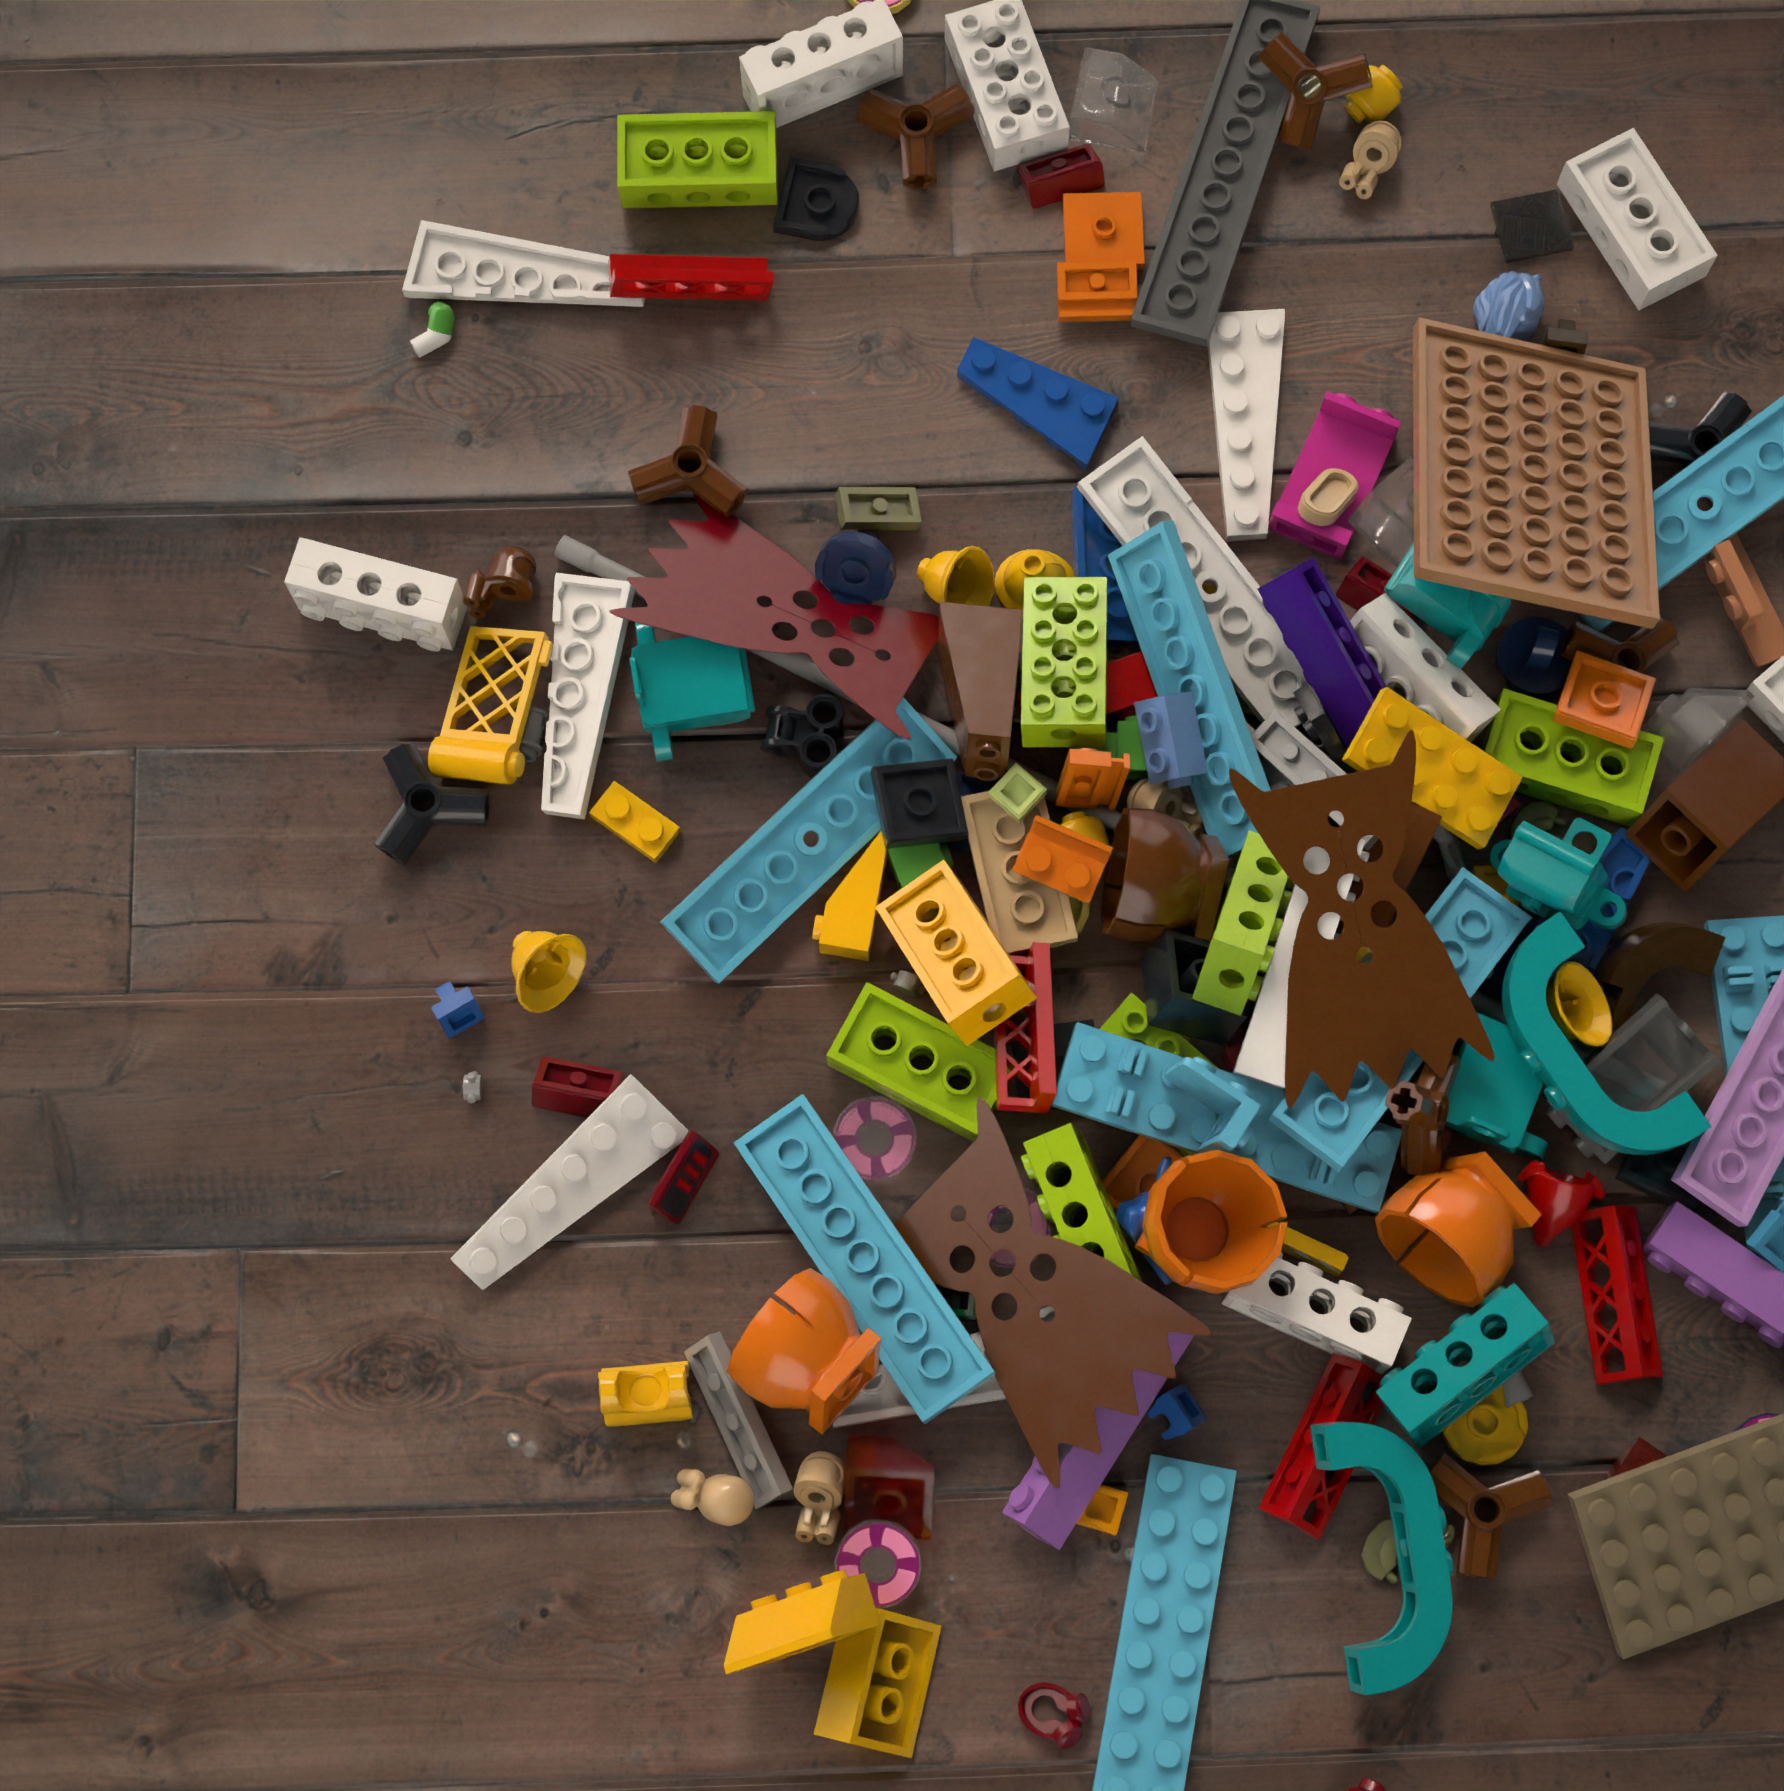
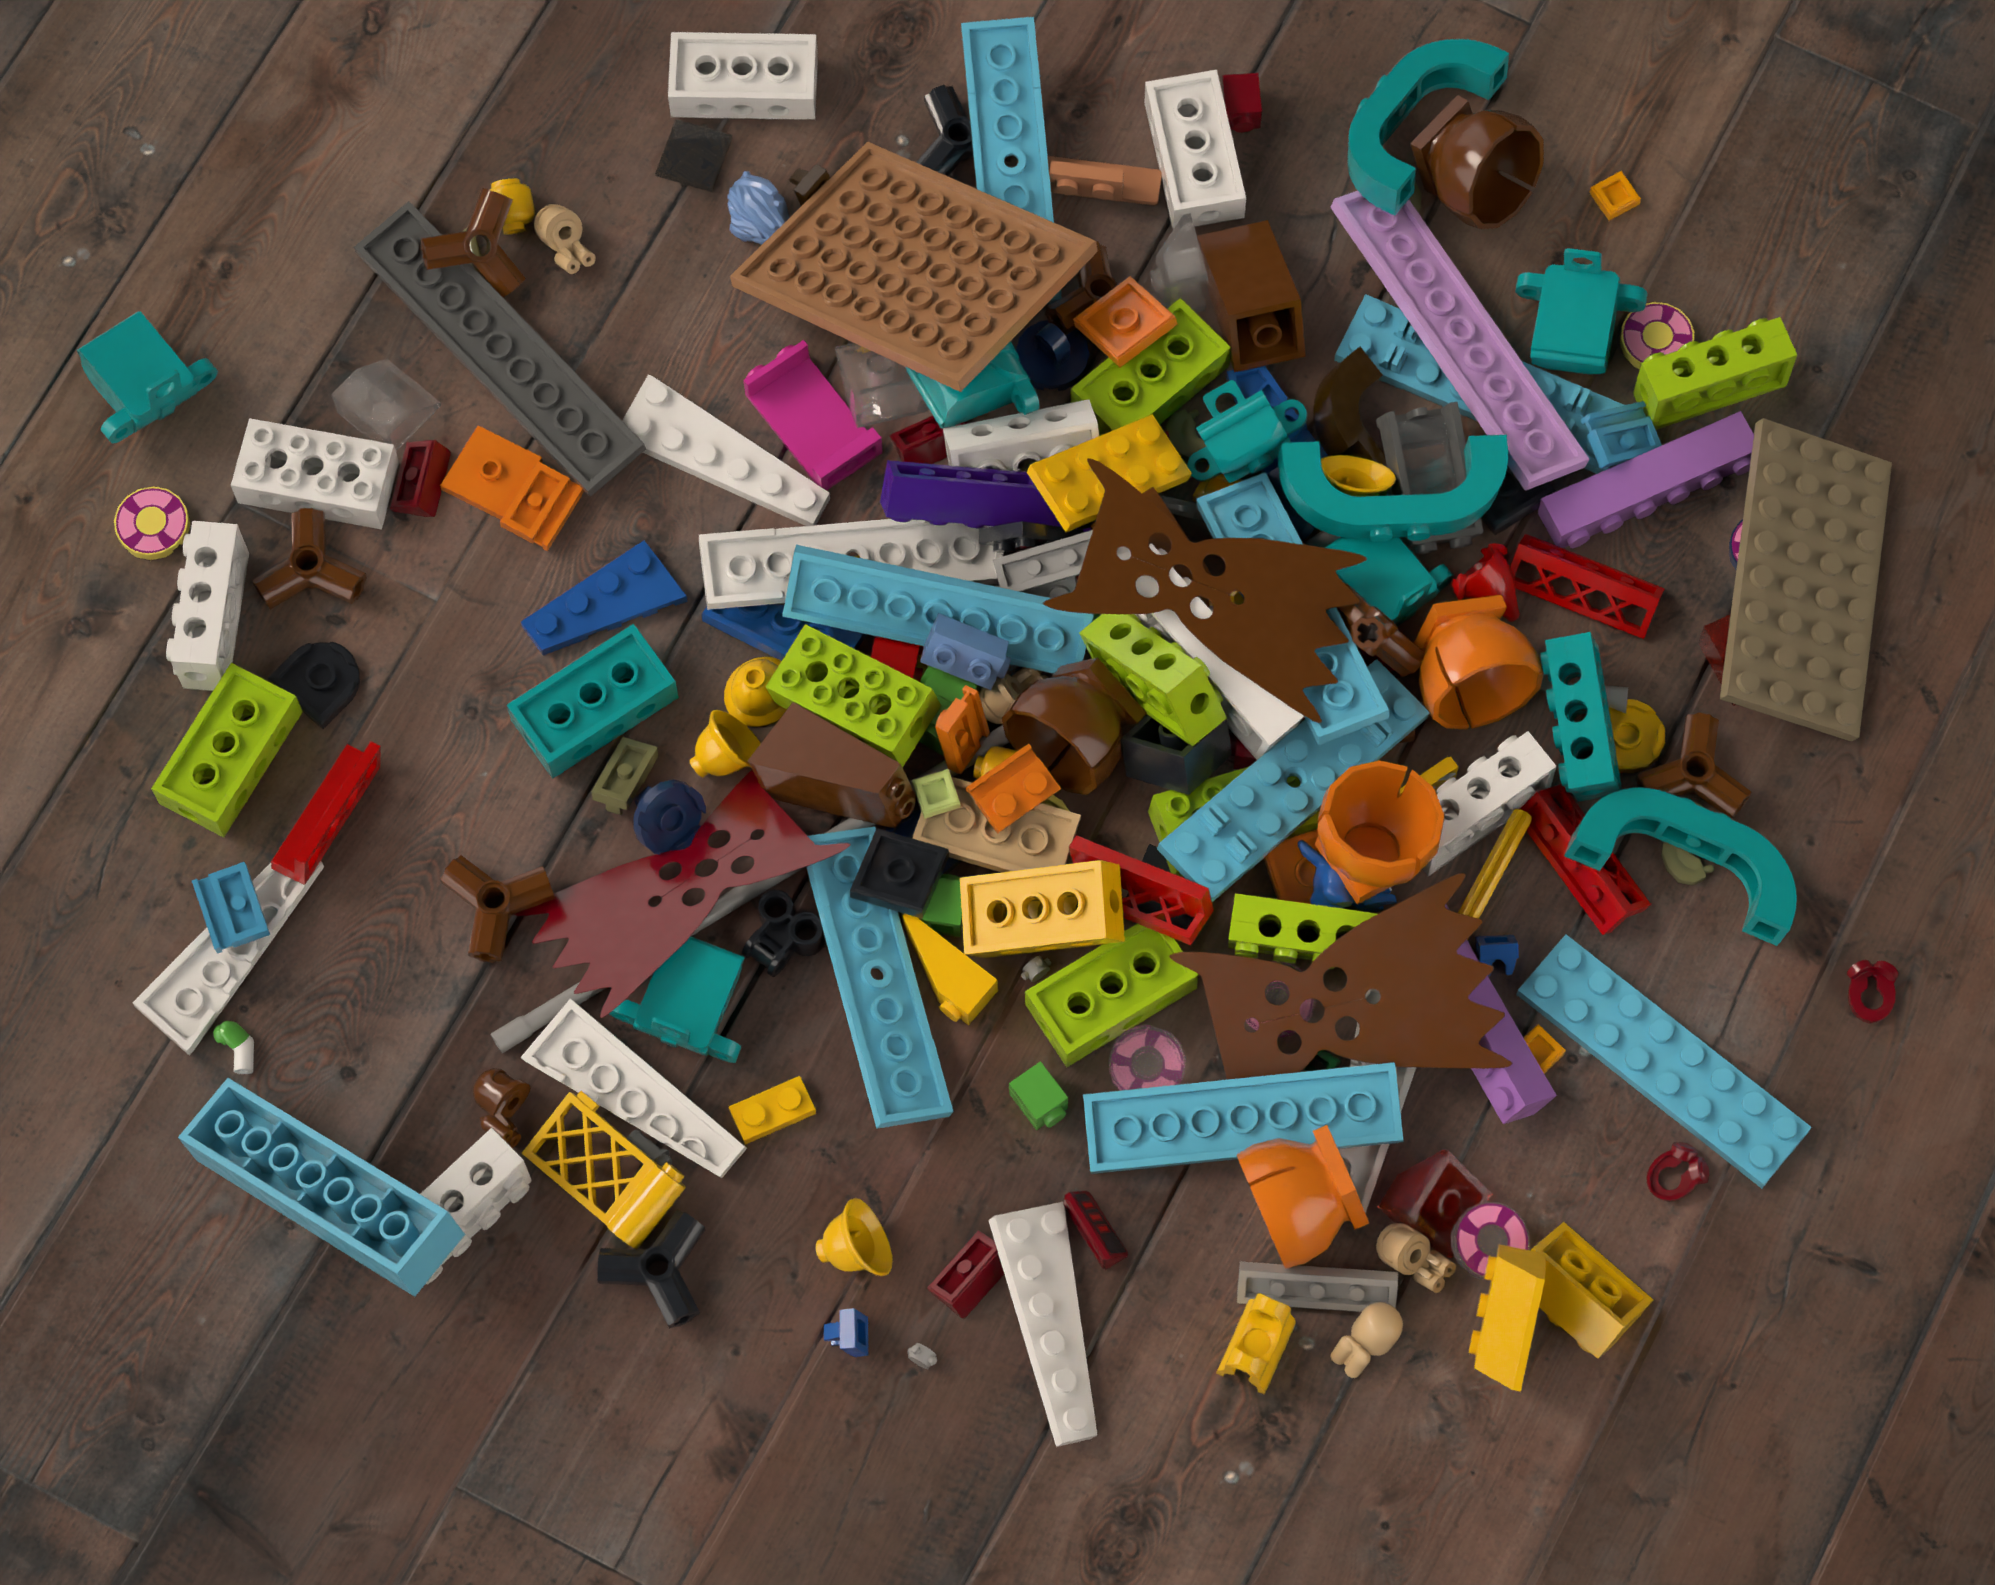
camera: 60 degrees left, 5 degrees down
medium azure bracket [1164,1057,1261,1153] -> none
tan tile [1298,468,1359,526] -> none
none -> medium azure brick [178,1078,465,1297]
none -> dark azure plate [192,862,270,954]
none -> teal brick [507,624,679,779]
none -> bright green brick [1009,1061,1068,1130]
none -> yellow axle [1458,808,1532,940]

